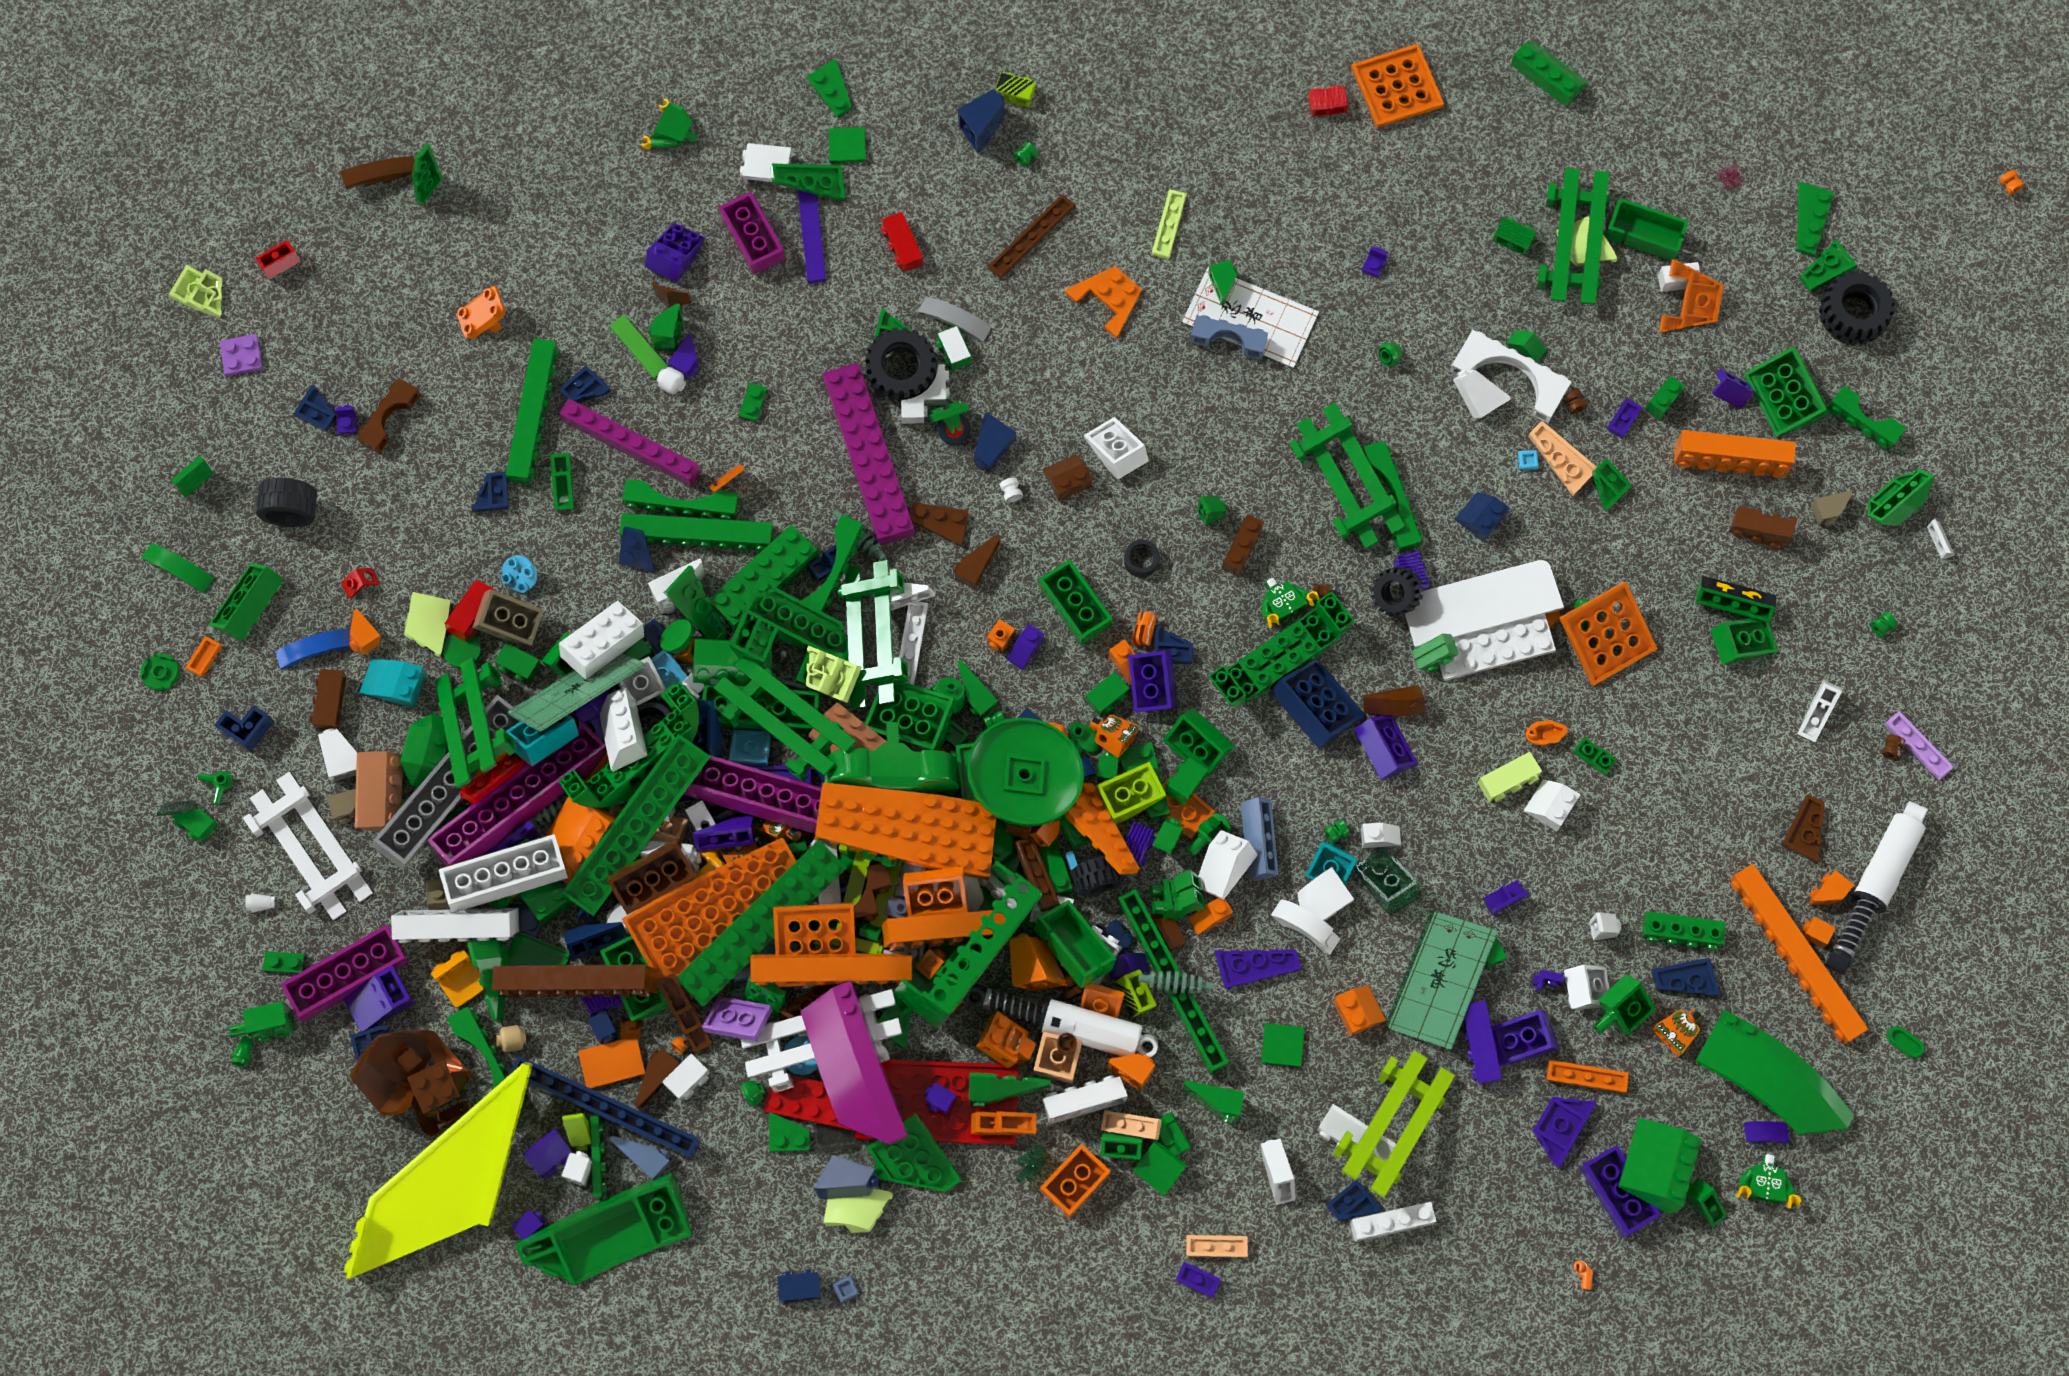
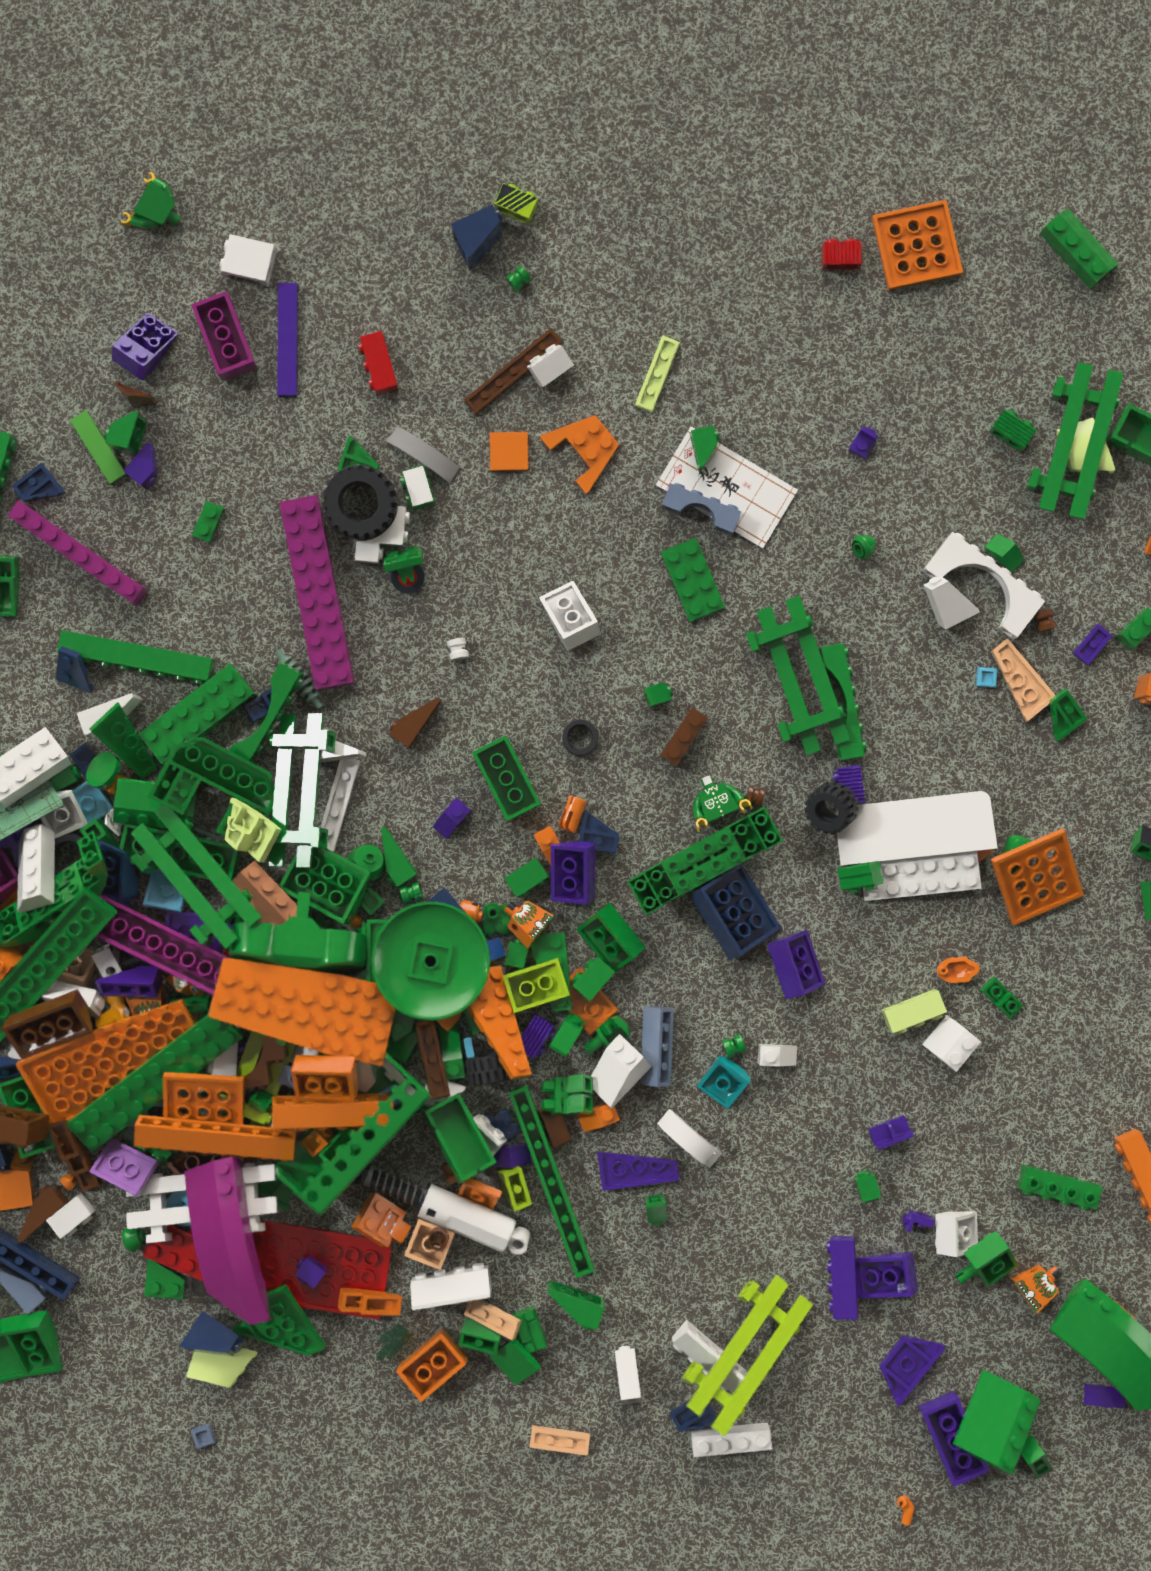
camera: 10 degrees right, 15 degrees up
green arch [622,479,739,520] -> none
white head [657,367,686,394] -> none
orange tile [709,464,745,493] -> none
green wing [770,163,846,201] -> none
dark blue brick [777,1269,821,1303] -> none
green wing [806,58,852,118] -> none
green tile [829,127,866,163] -> none
reddish brown wing [910,502,968,547] -> none
green wedge [969,1073,1051,1107] -> none
dark blue slope [974,412,1016,472] -> none
orange brick [987,619,1015,652] -> none
orange slope [1009,934,1067,991] -> none
reddish brown slope [1042,454,1092,502] -> none
orange slope [1107,1054,1155,1091] -> none
sand green piece [1139,971,1213,994] -> none
dark purple plate [1175,1262,1221,1298] -> none
green tile [1261,1023,1304,1068] -> none
white slope [1297,867,1354,921] -> none
orange slope [1333,985,1386,1037] -> none
clear green slope [1353,847,1422,917] -> none
reddish brown slope [1362,685,1425,716] -> none
clear green piece [1384,910,1498,1049] -> none
dark blue slope [1454,492,1510,542] -> none
orange plate [1546,1060,1629,1093] -> none
white slope [1589,912,1621,941] -> none
dark blue wing [1651,957,1720,997] -> none
green torso [1736,1155,1801,1208] -> none
none -> orange tile [490,432,528,472]
none -> white brick [527,344,574,387]
none -> green slope [644,1194,667,1225]
none -> green plate [660,537,725,623]

